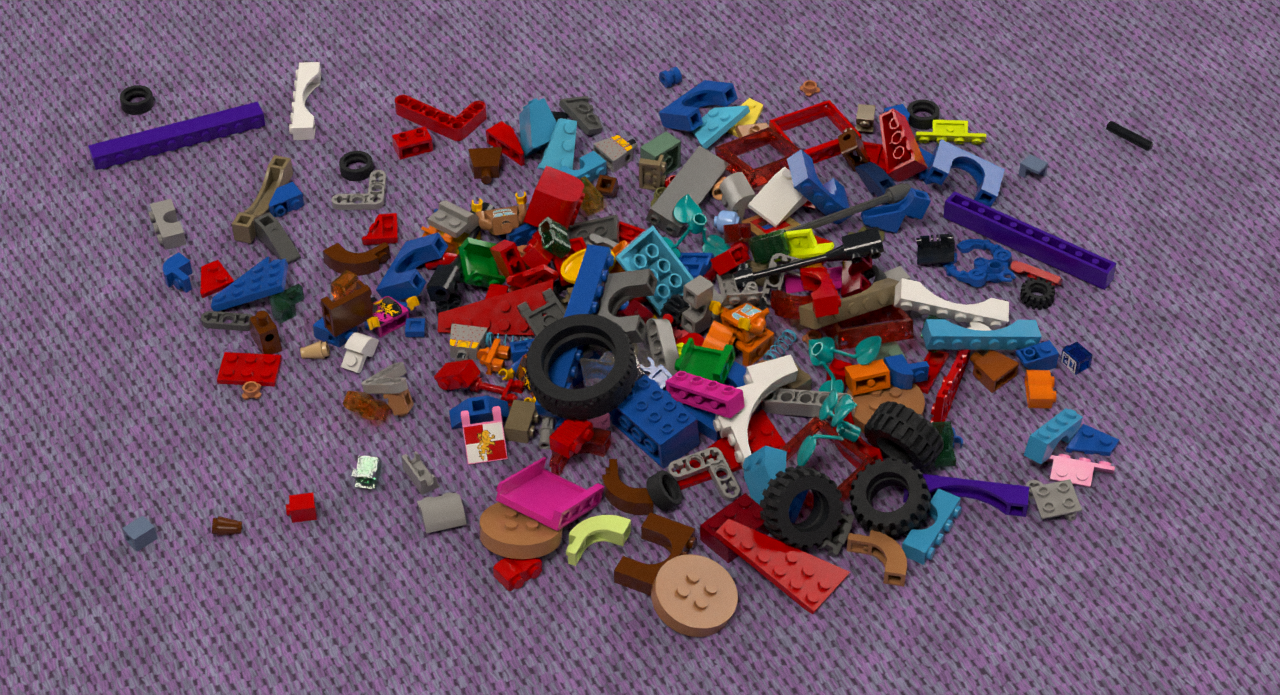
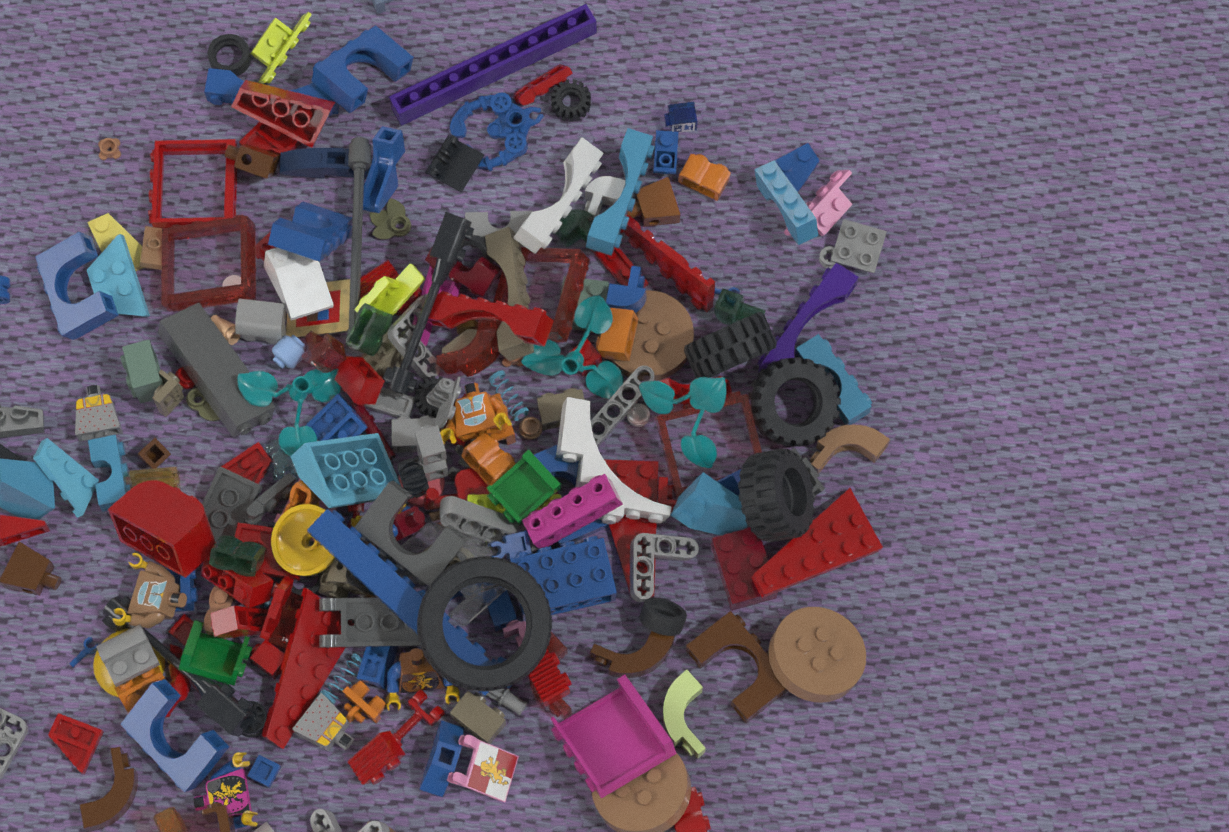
camera: 65 degrees left, 25 degrees up
dark tan brick [856,104,875,133] -> none

